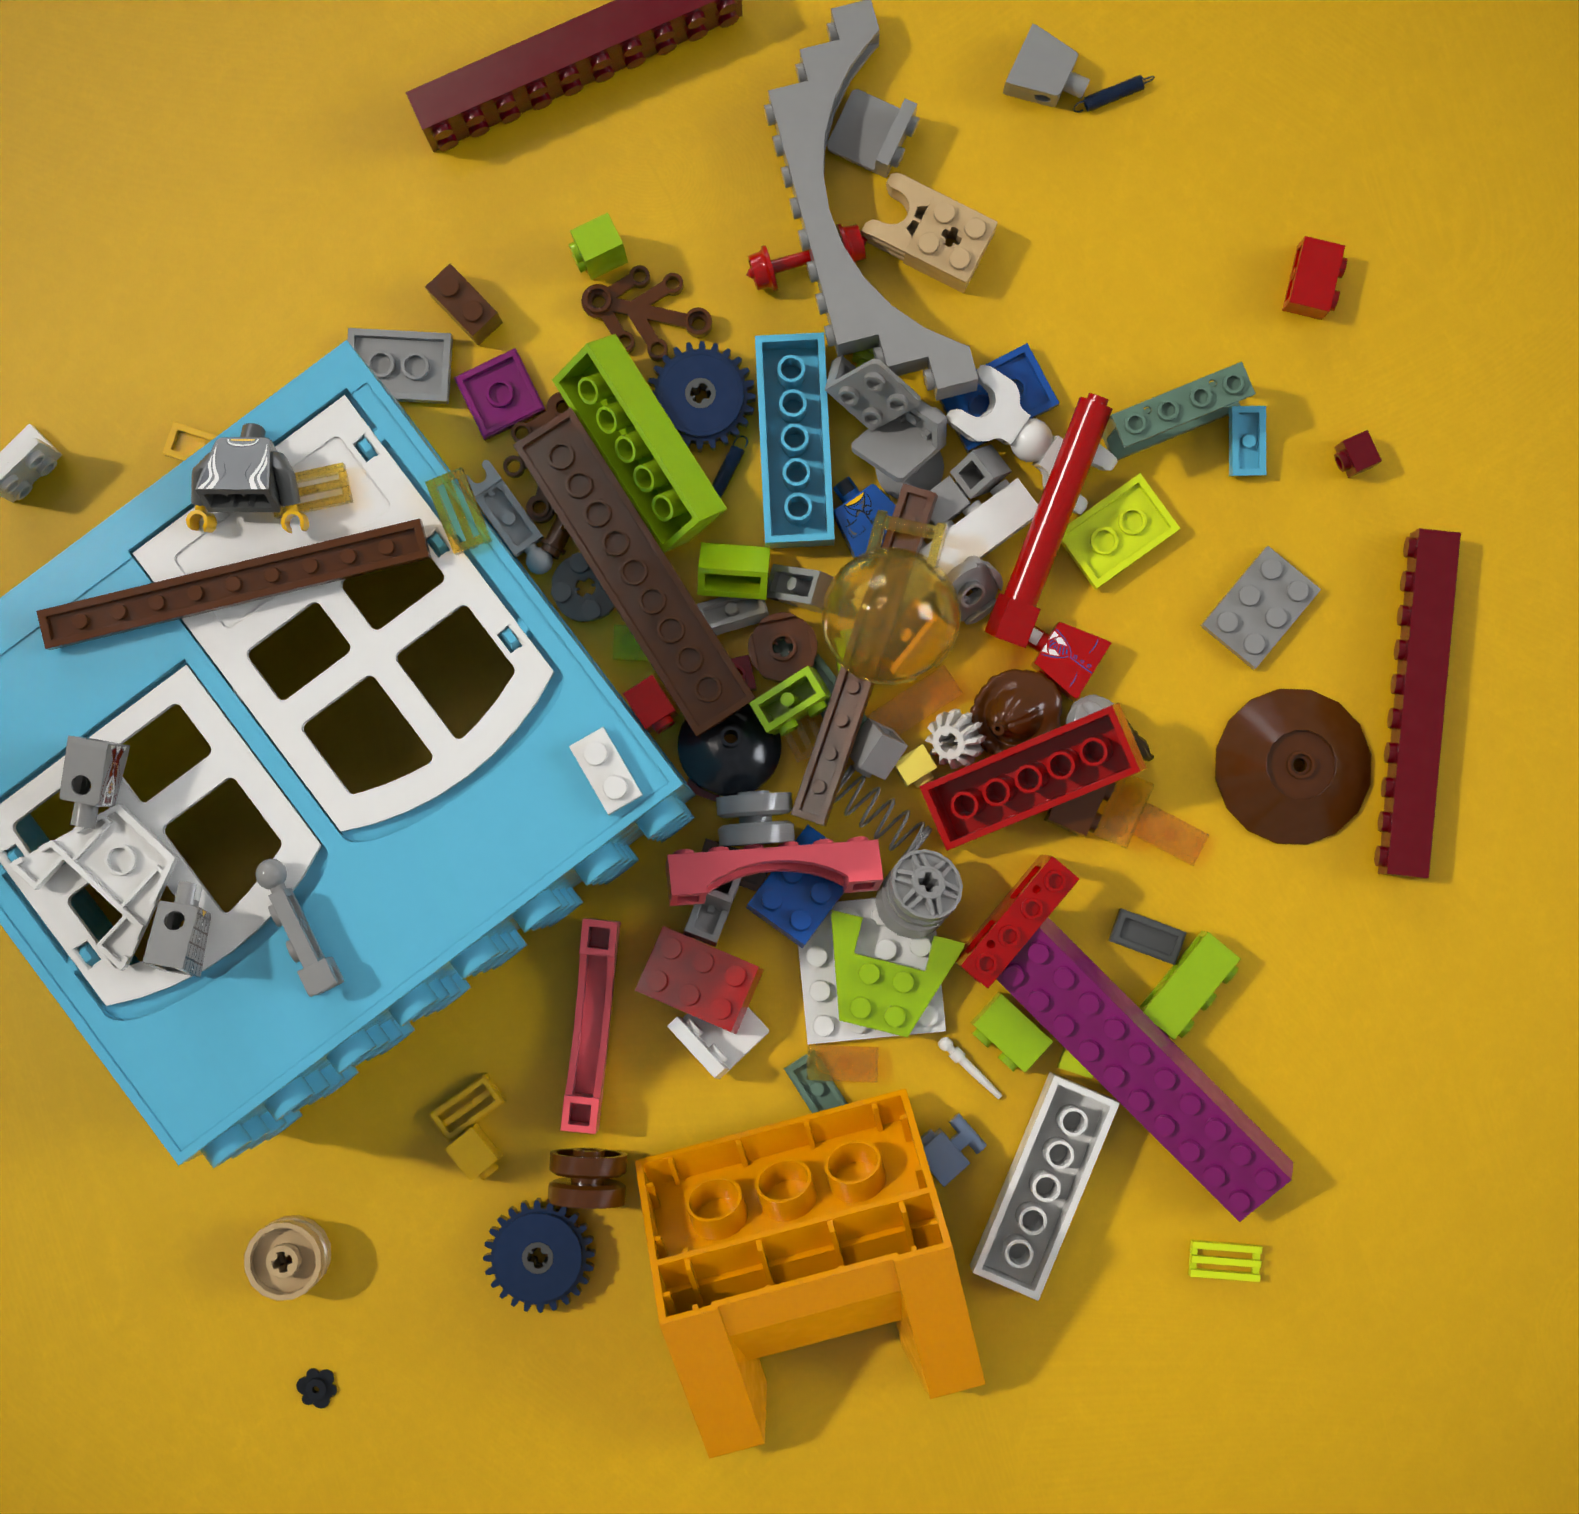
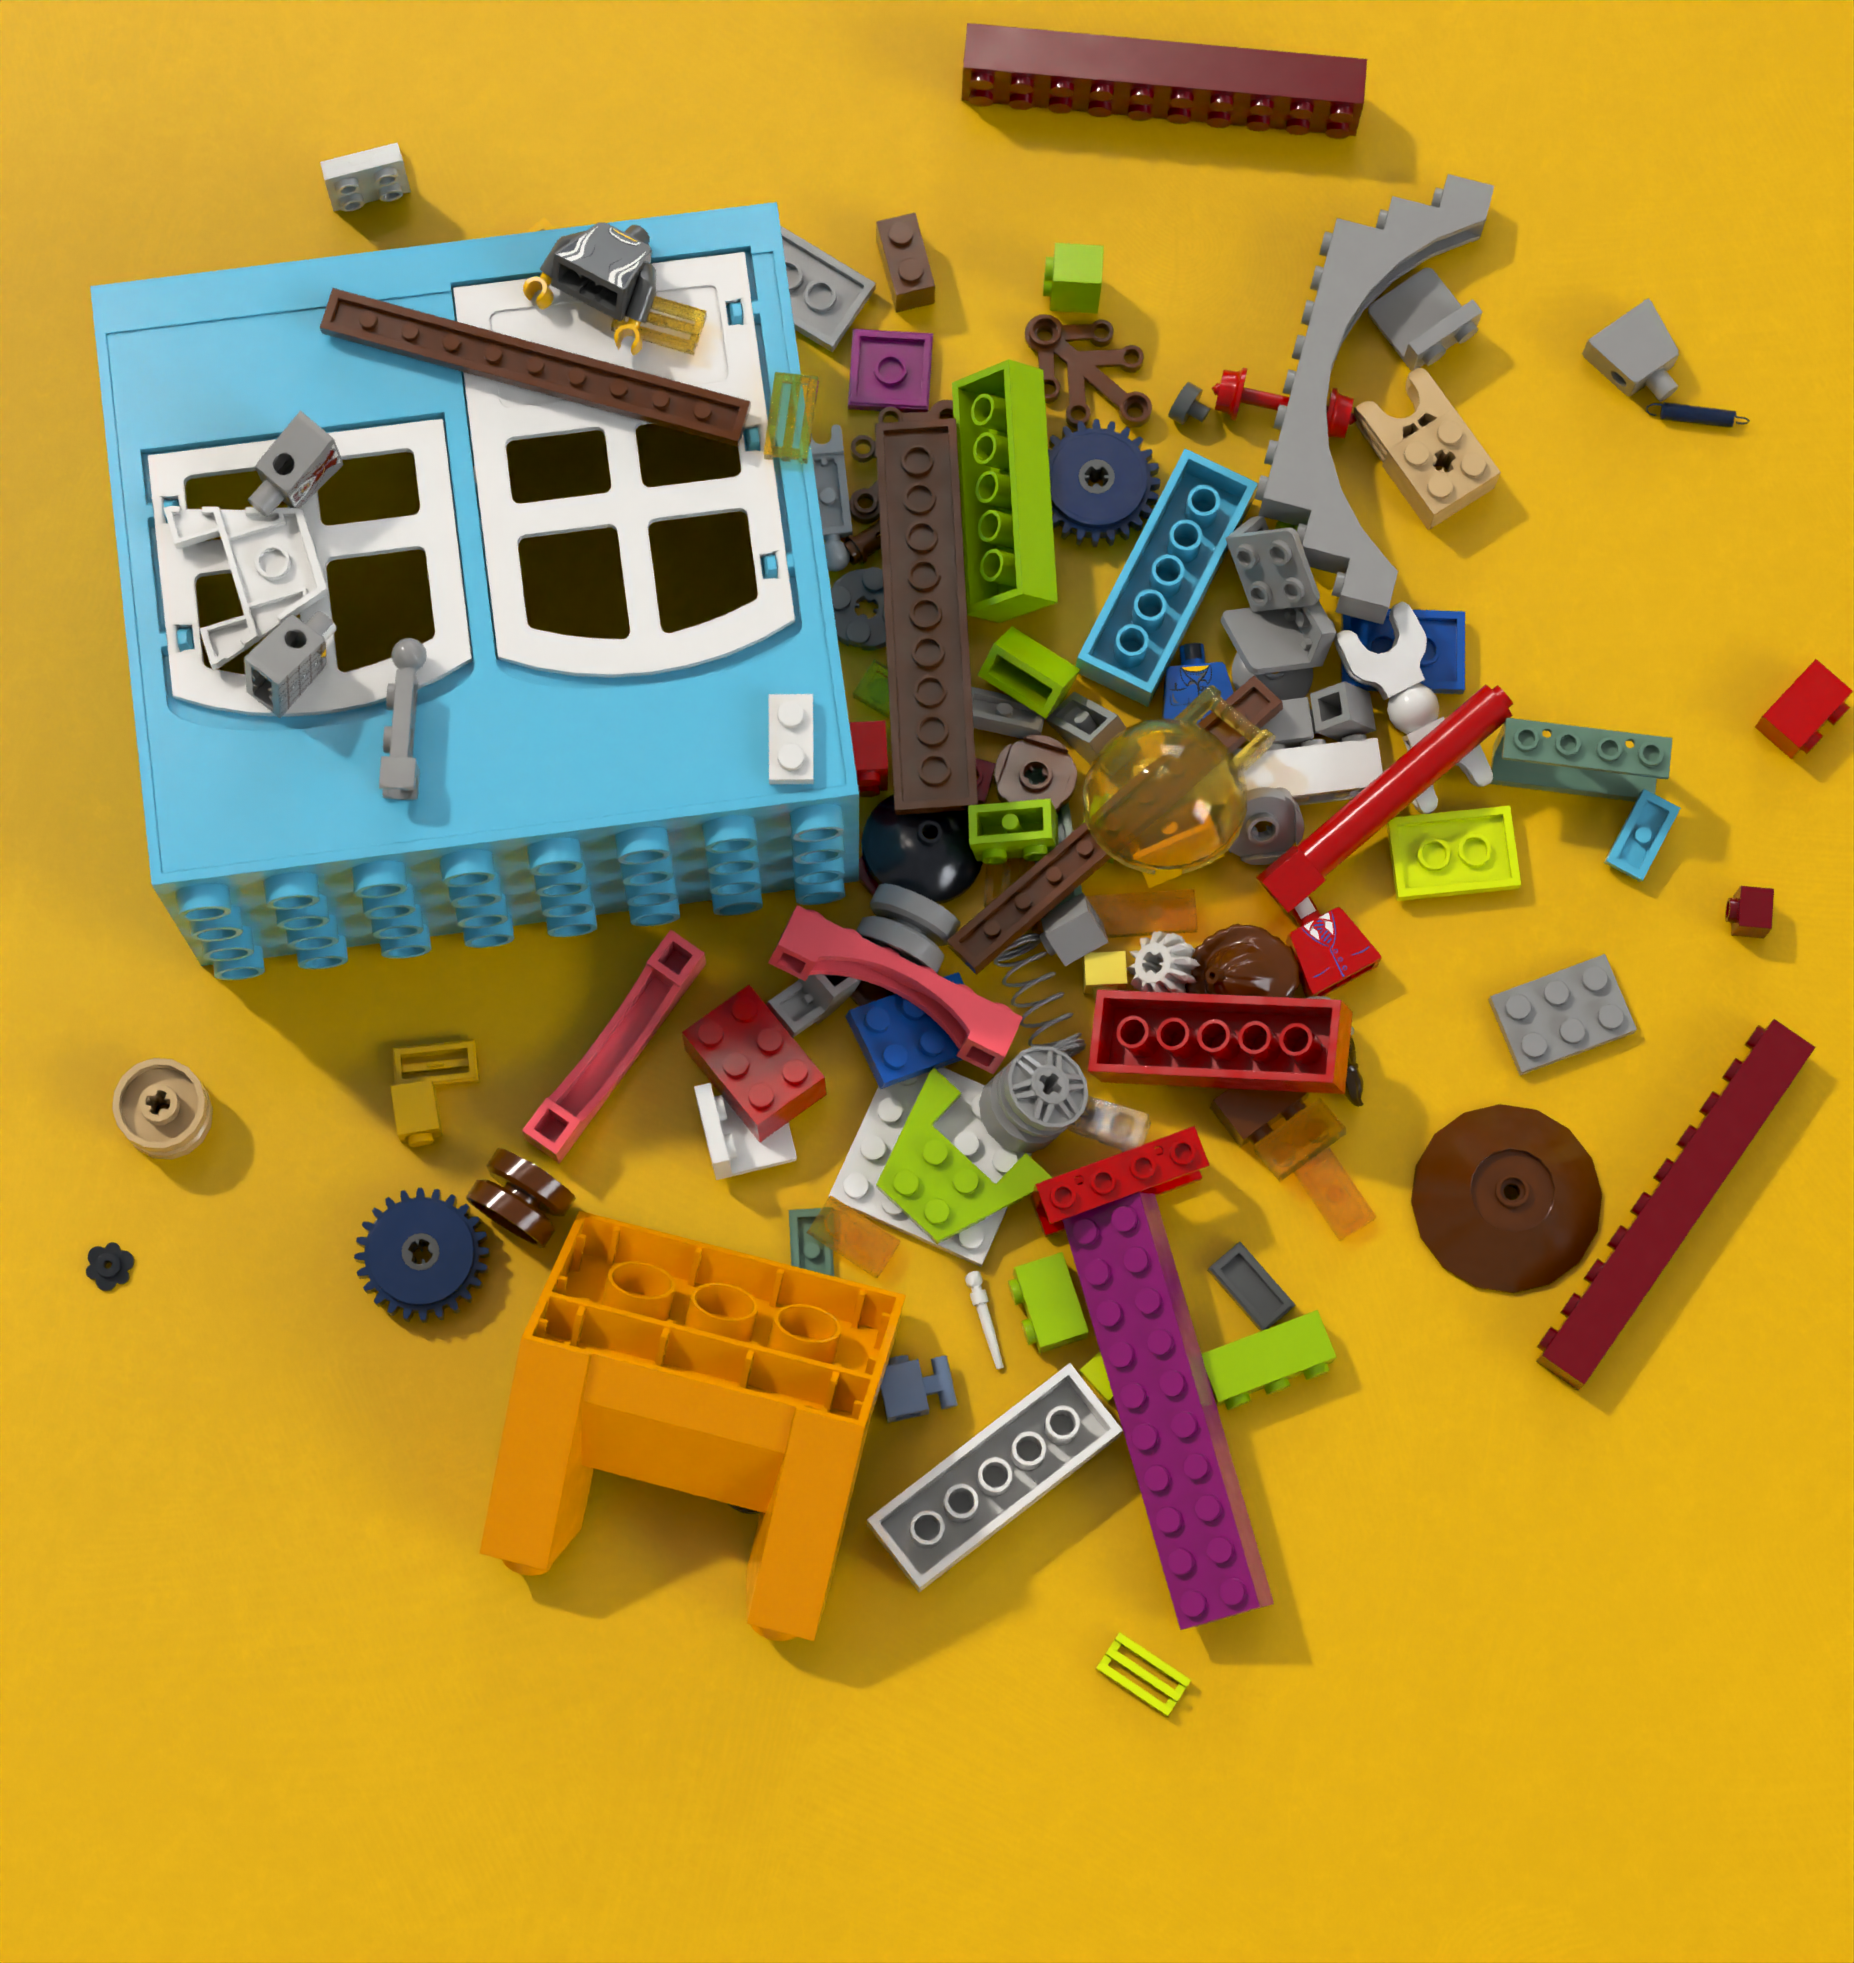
camera: 25 degrees right, 10 degrees down
dark blue piece [712,435,748,498] -> none
none -> clear leg [1067,1096,1151,1152]
none -> dark grey tile [1168,382,1210,425]

